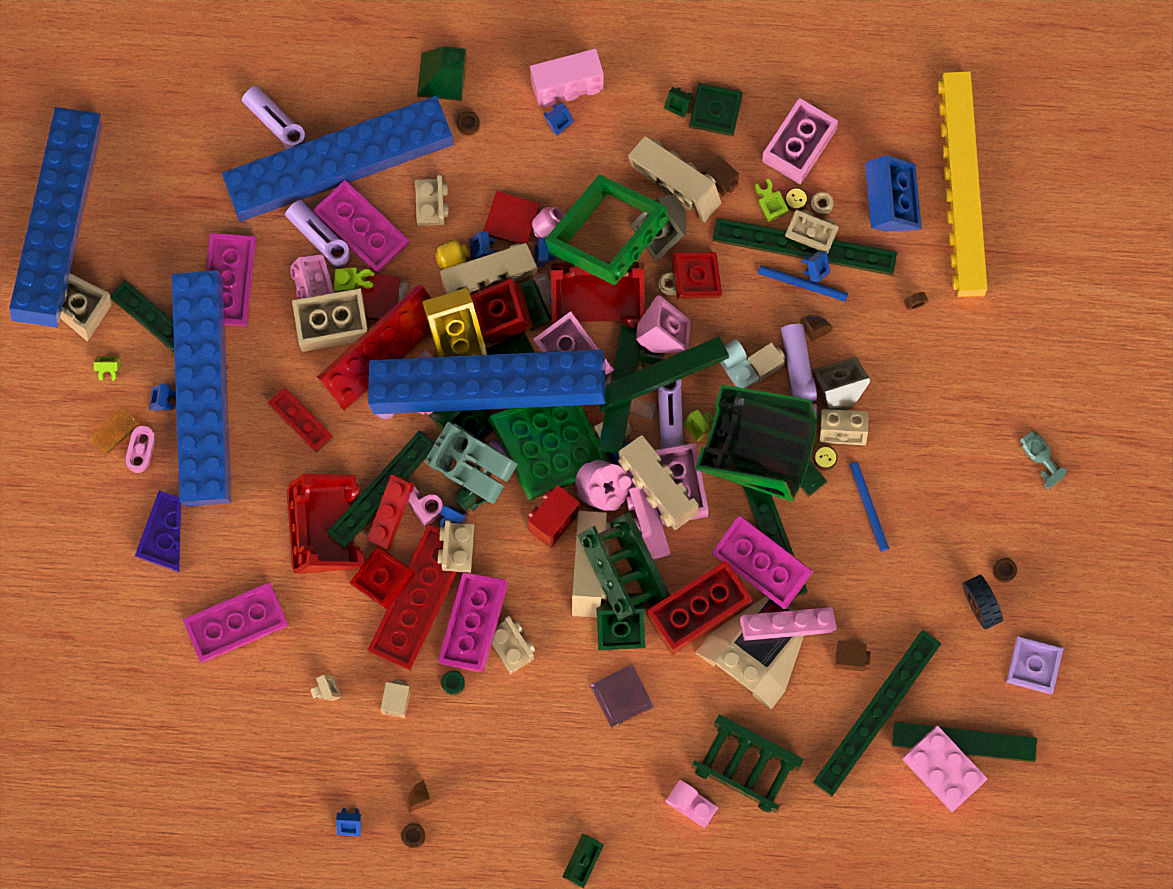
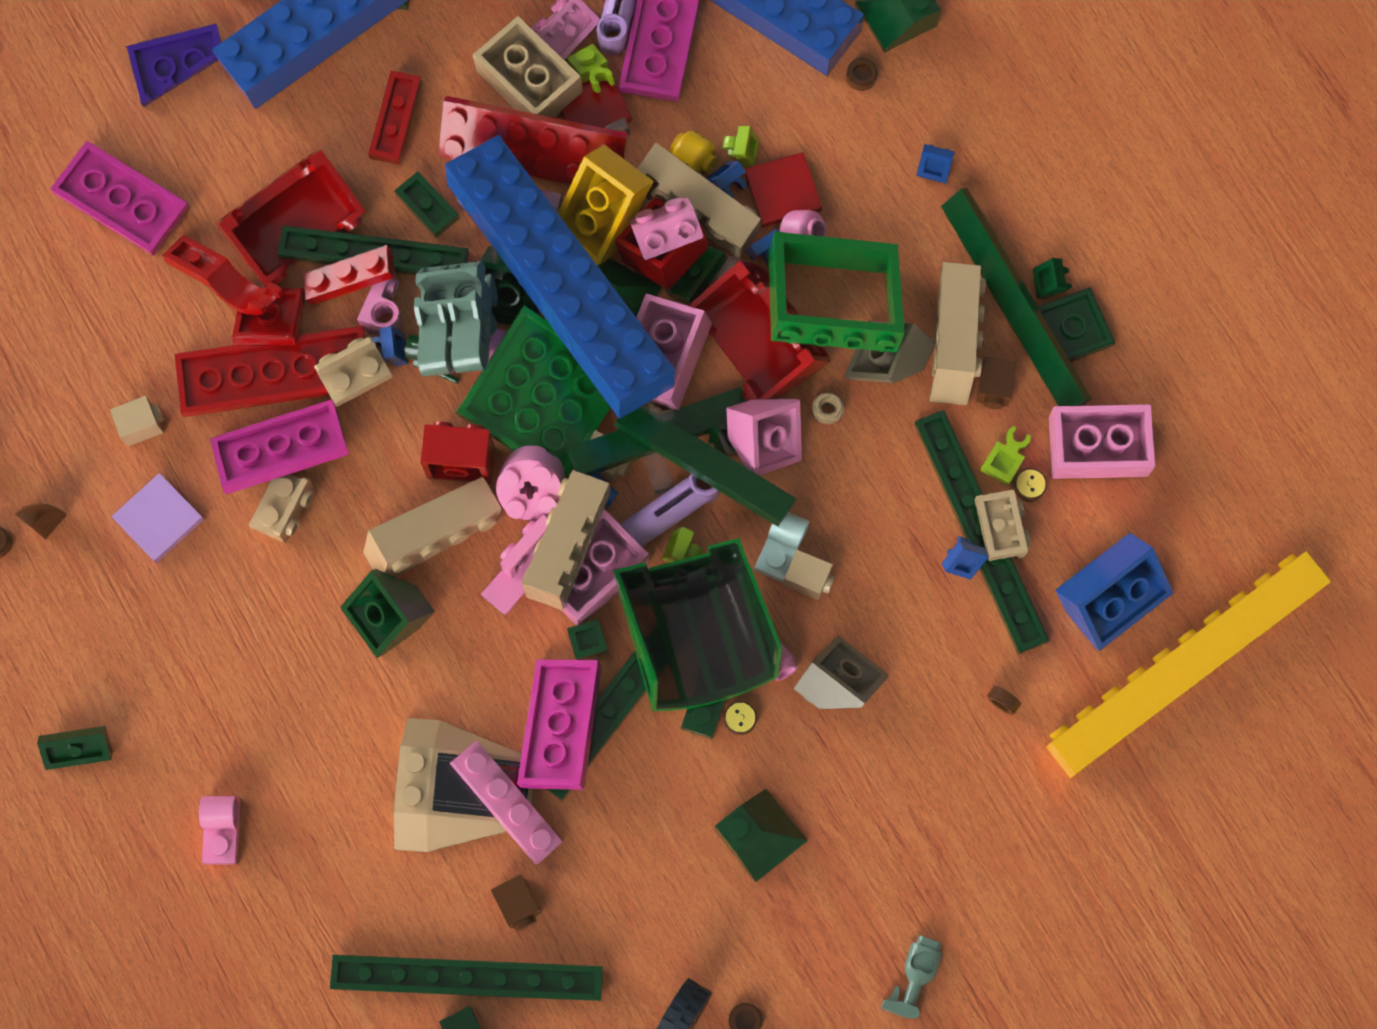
camera: 55 degrees right, 0 degrees up
tan tile [310,675,342,701] -> none
tan bracket [415,175,449,226] -> none
dark green tile [441,671,465,695] -> none
bright pink brick [530,48,604,107] -> none
dark green fence [578,512,670,621] -> none
tile [590,664,654,728] -> none
red brick [646,561,752,655] -> none
red tile [671,252,722,299] -> none
dark green fence [692,714,804,813] -> none
blue bar [758,265,848,302] -> none
lavender piece [781,324,817,402] -> none
reddish brown brick [800,315,833,341] -> none
tan plate [811,192,834,215] -> none
tan bracket [819,409,868,445] -> none
blue bar [849,462,889,552] -> none
none -> lavender tile [111,473,204,563]
none -> red piece [162,235,284,315]
none -> dark green plate [394,171,459,238]
none -> dark green tile [567,619,608,660]
none -> bright pink bracket [629,197,703,260]
none -> dark green slope [714,789,808,882]
none -> lime tile [722,126,760,168]
none -> dark green tile [941,188,1092,406]

